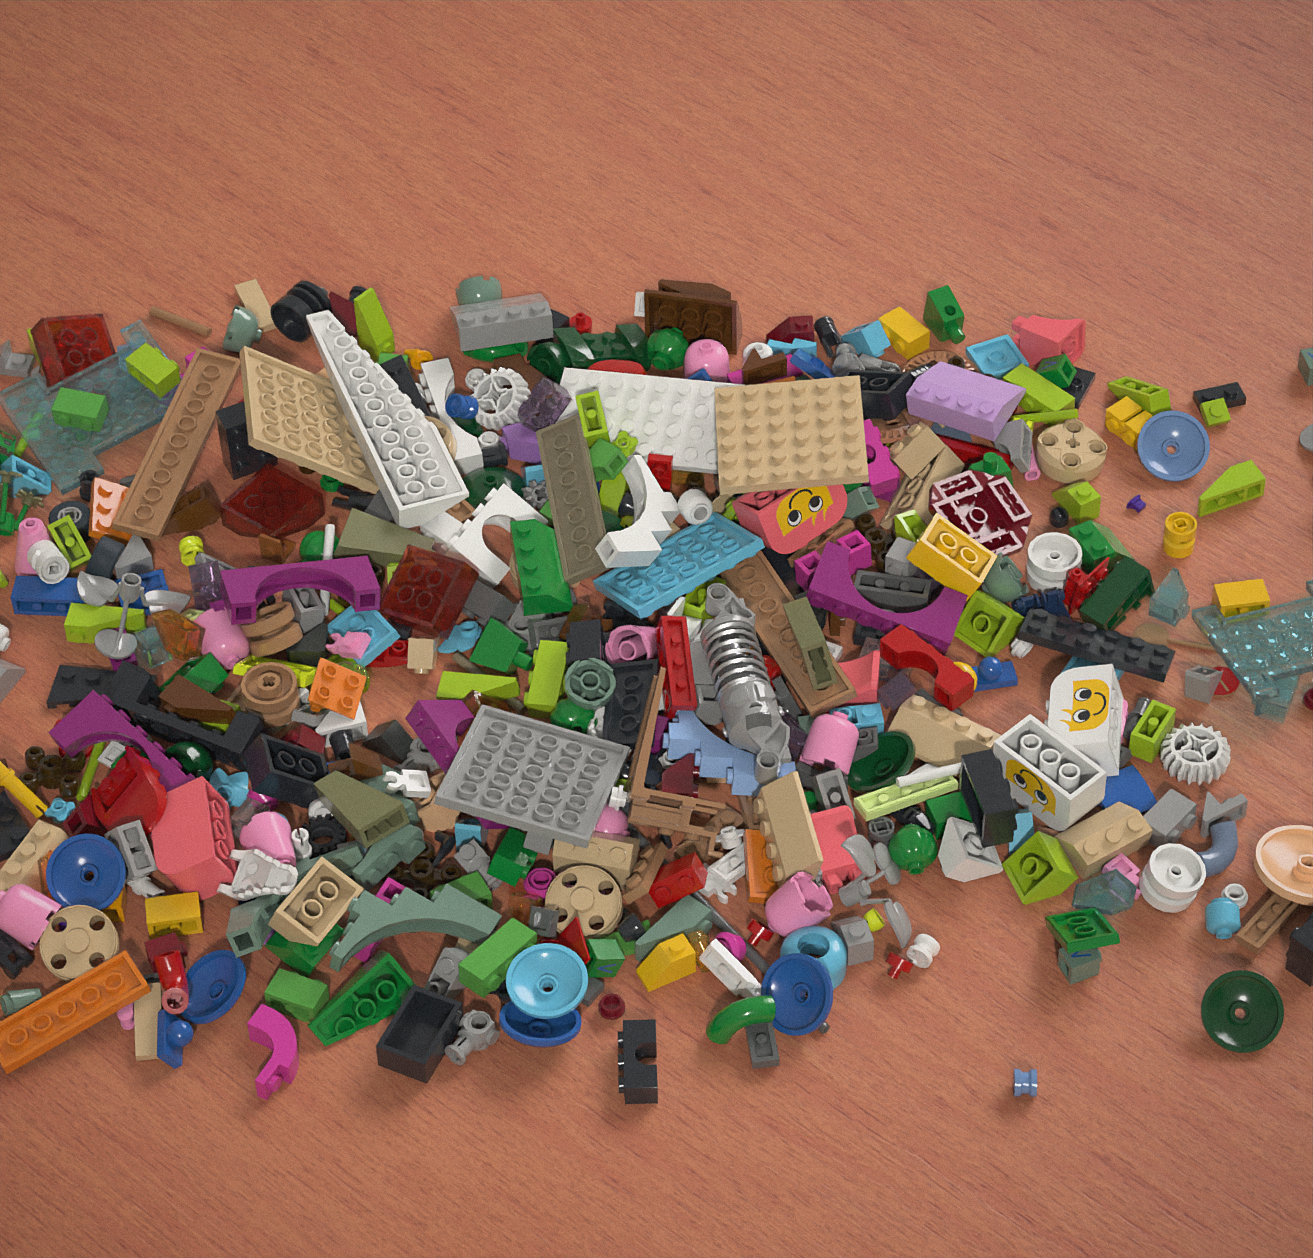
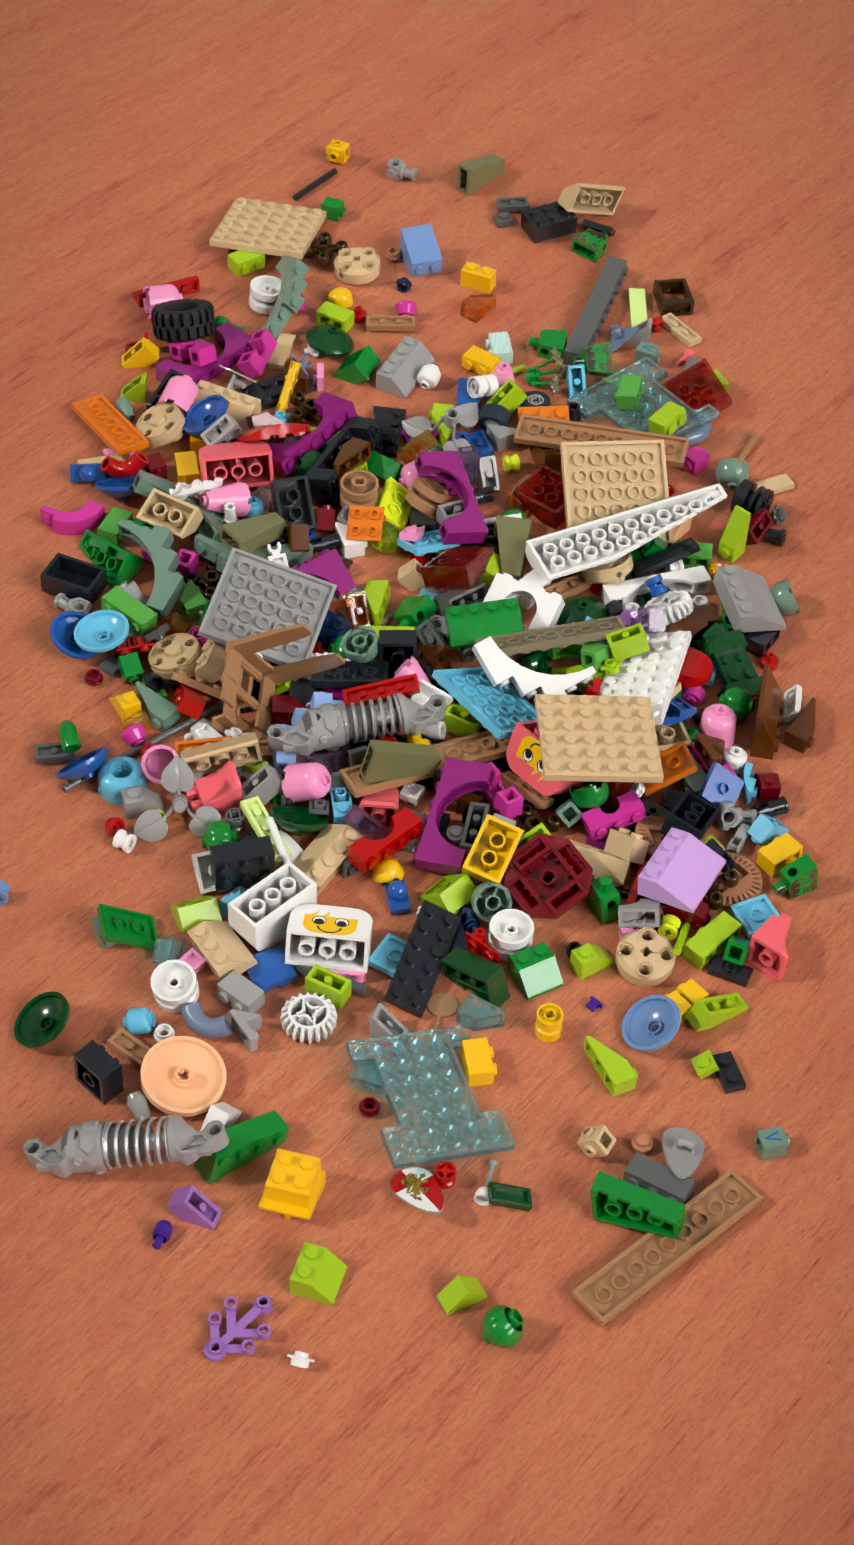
camera: 85 degrees right, 0 degrees up
black arch [618,1019,658,1104] -> none
white hinge [699,939,762,998] -> none

